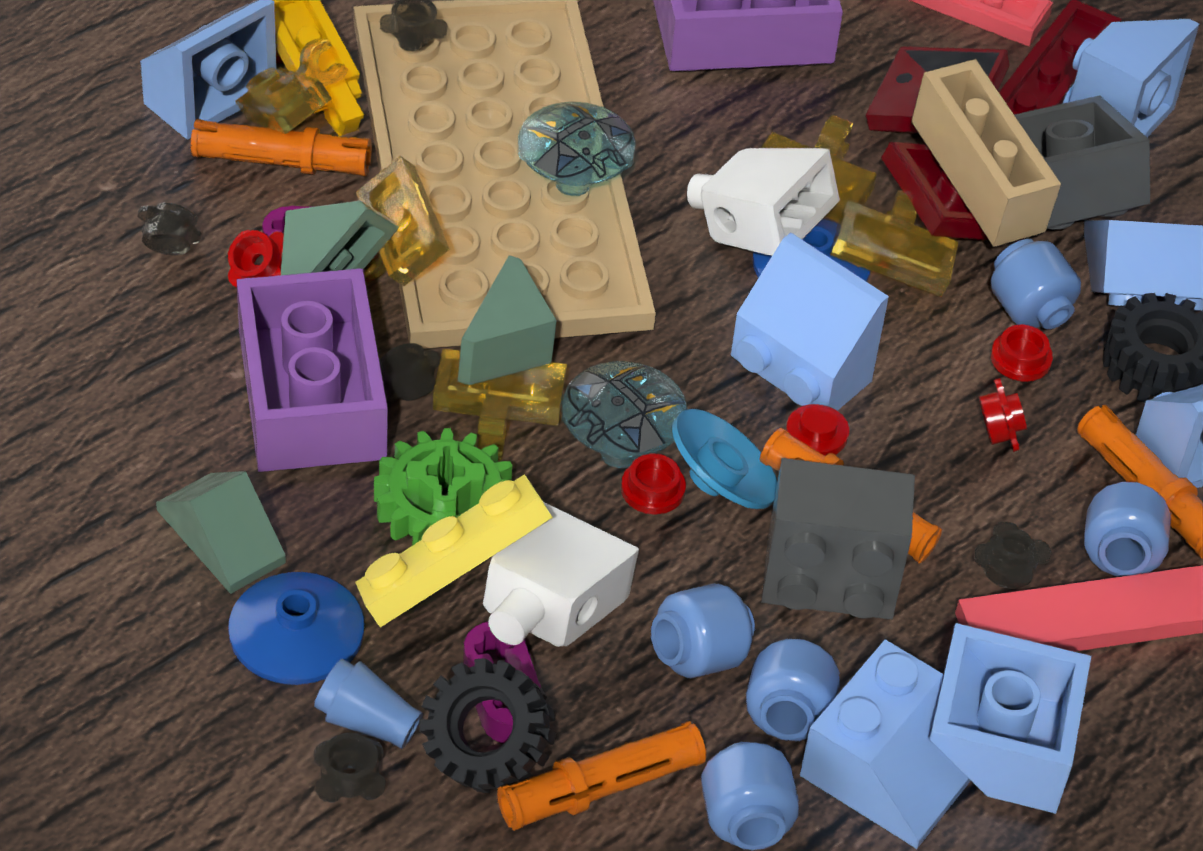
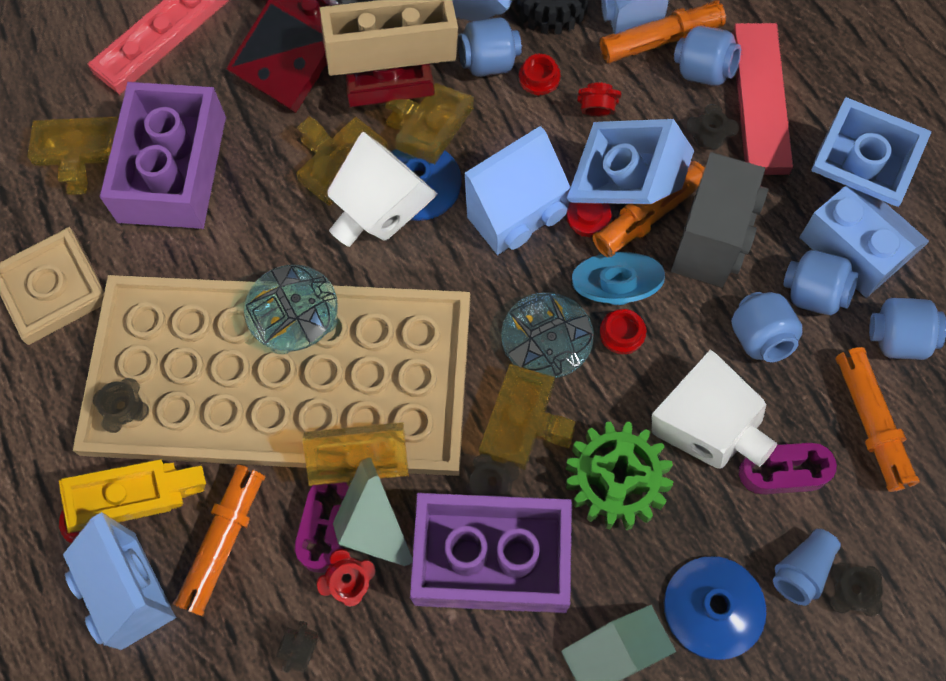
camera: 70 degrees left, 20 degrees up
clear yellow plate [235,38,348,134] -> none
light yellow plate [355,474,553,627] -> none
black tyre [419,658,556,793] -> none
sand green slope [458,255,557,385] -> none
none -> light blue slope [567,119,694,204]

